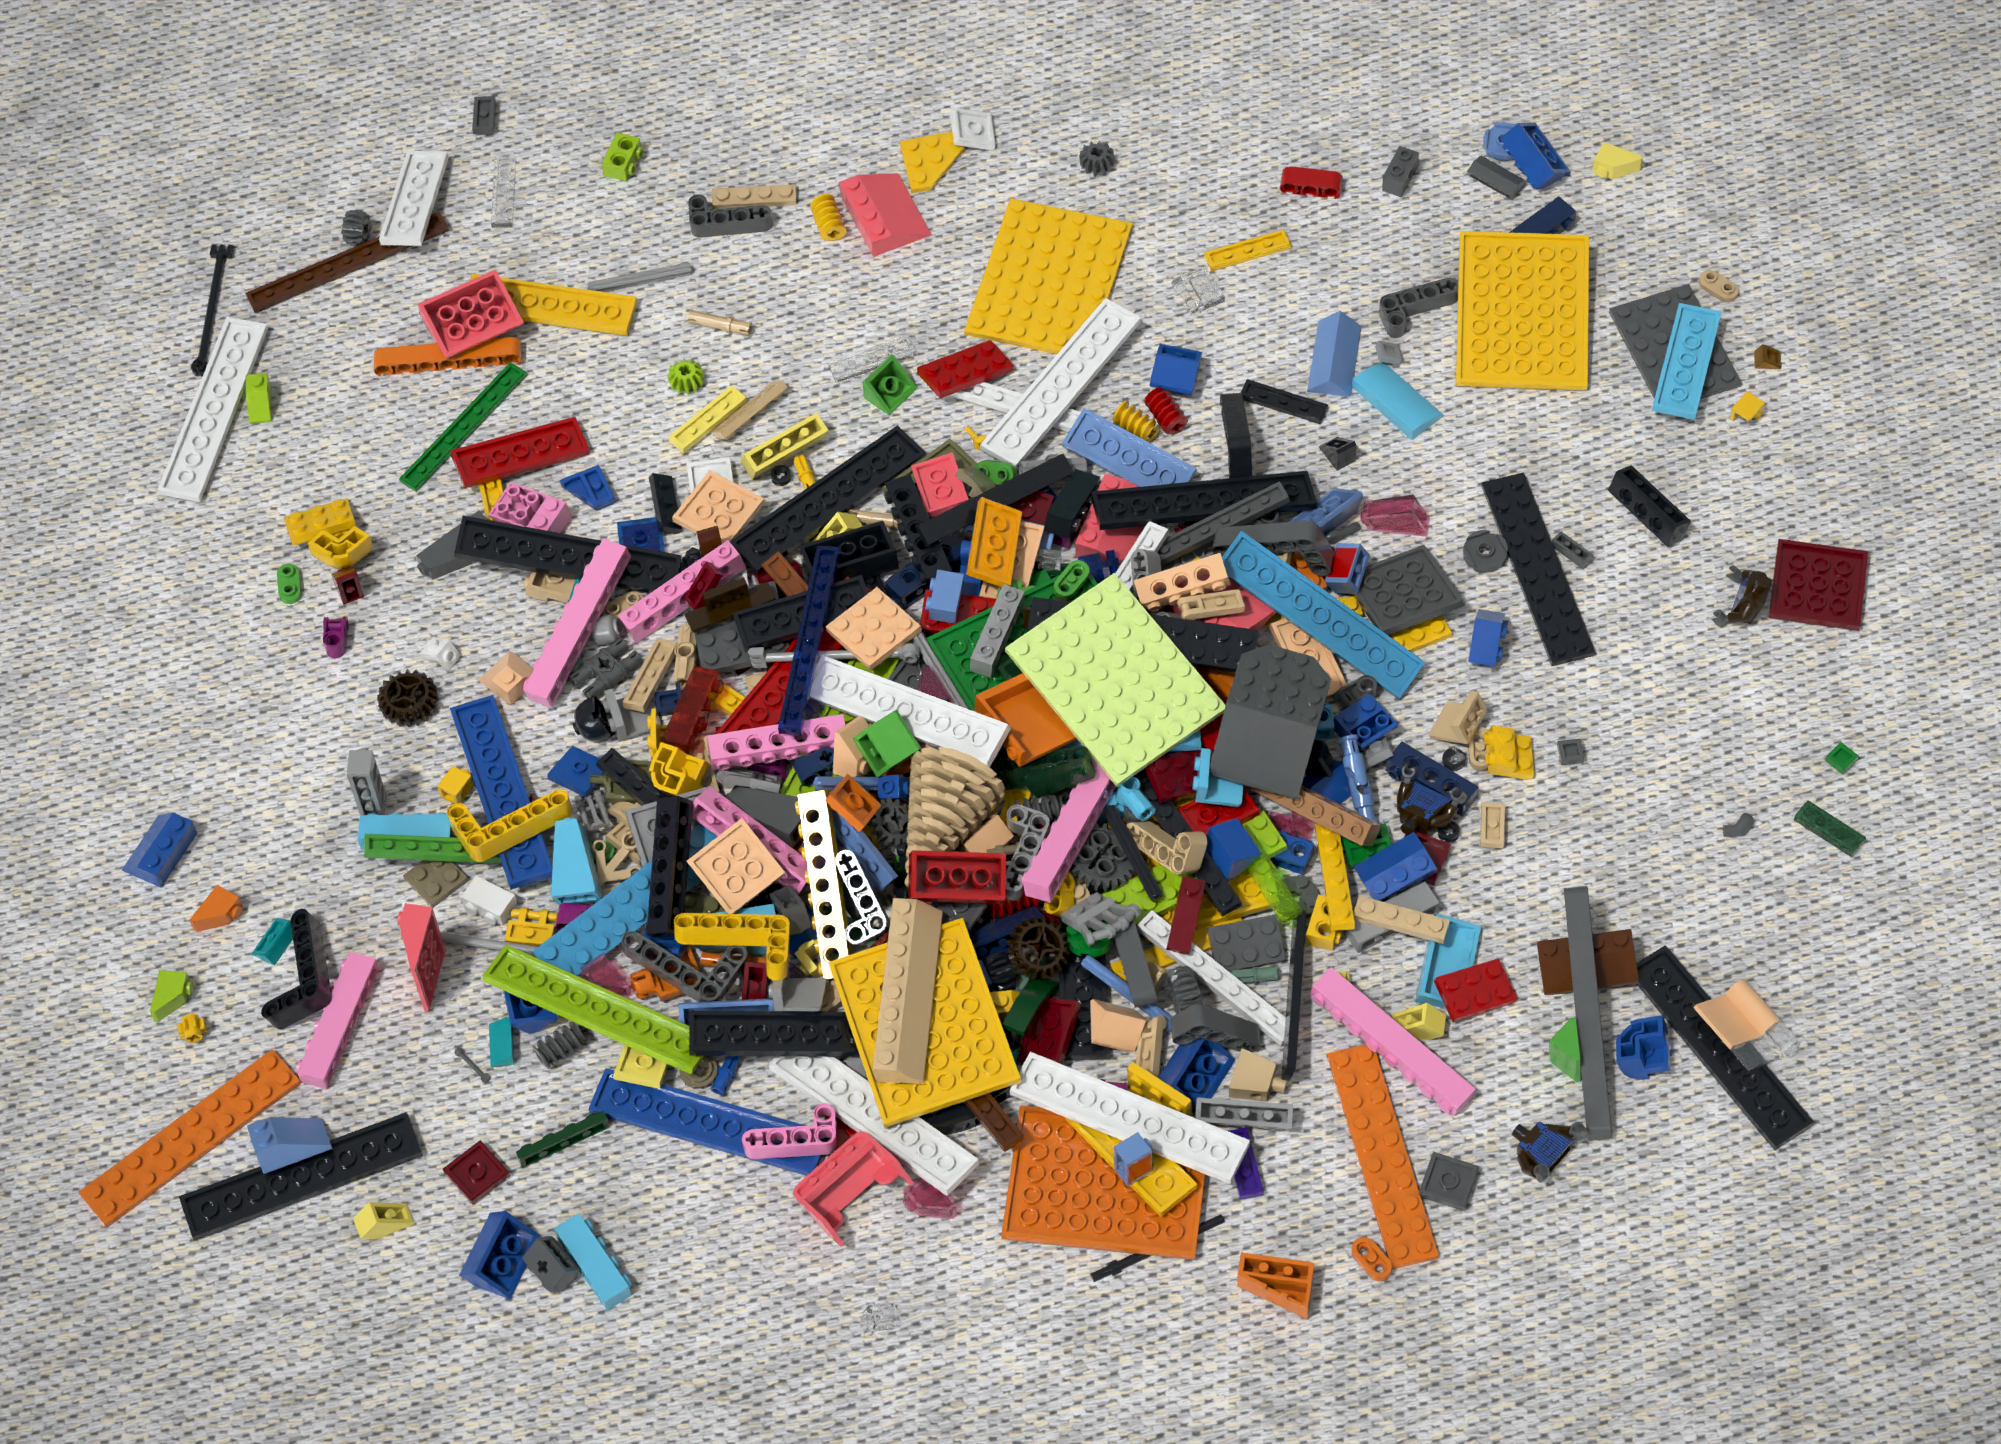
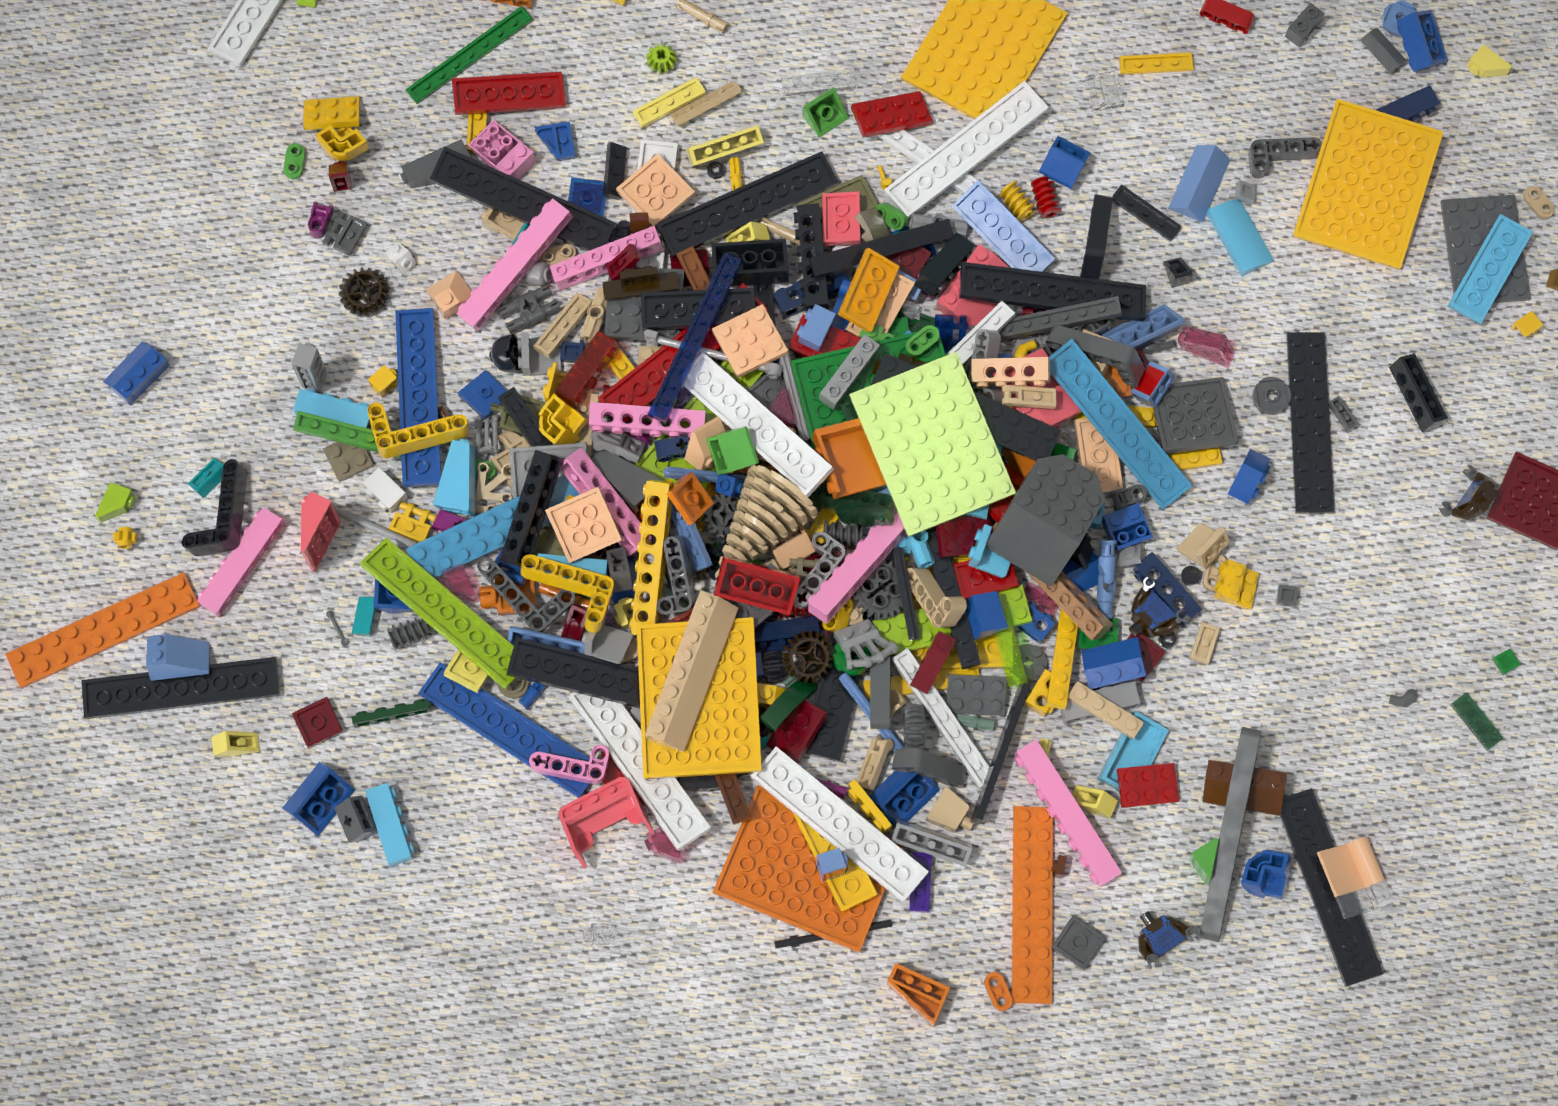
camera: 10 degrees right, 15 degrees up
orange slope [190,885,243,932] -> none
light nougat slope [1090,999,1146,1052] -> none
none -> dark grey plate [322,211,368,256]
none -> reddish brown plate [1051,855,1067,879]

